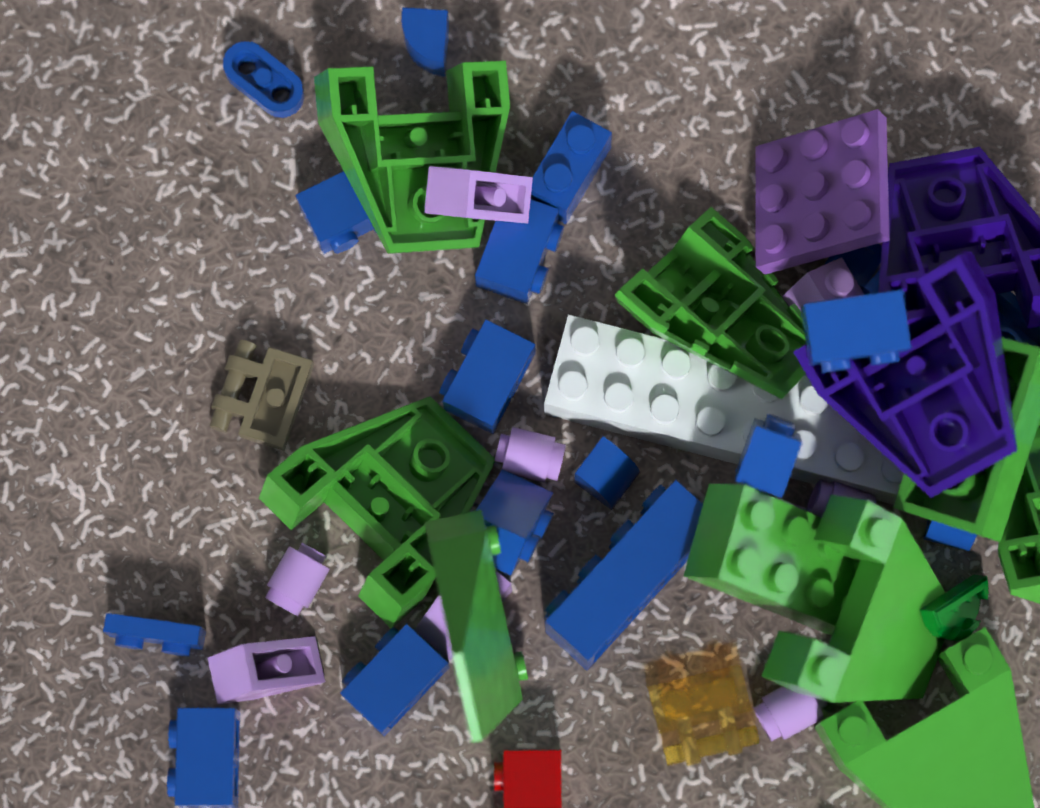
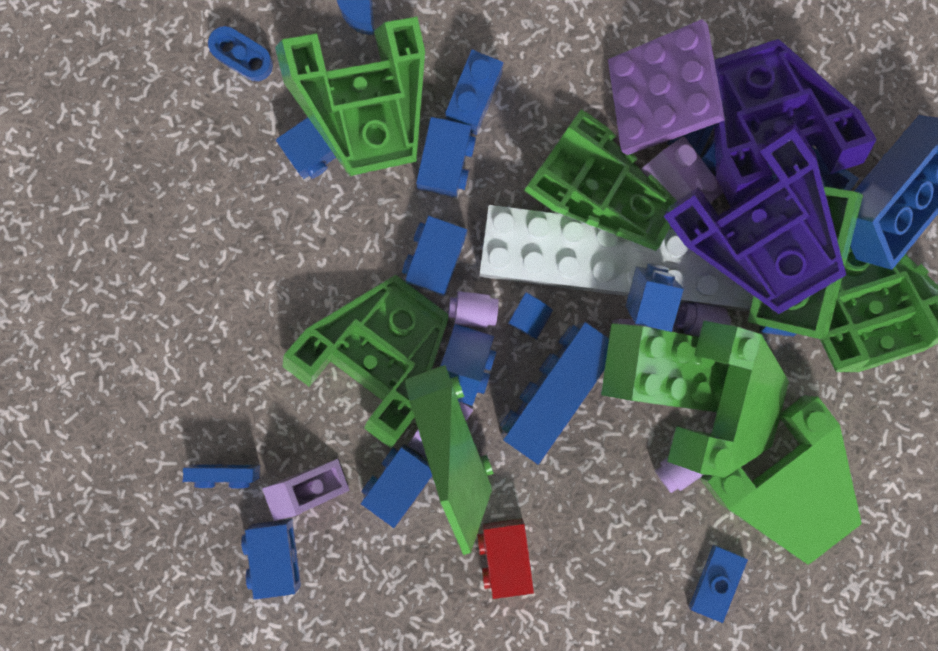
camera: 15 degrees left, 10 degrees up
dark tan plate [209,340,314,451] -> none
lavender brick [265,543,330,616] -> none
lavender slope [424,166,533,224] -> none
clear yellow plate [647,664,760,766] -> none
blue brick [801,290,911,373] -> none
green tile [919,574,989,641] -> none

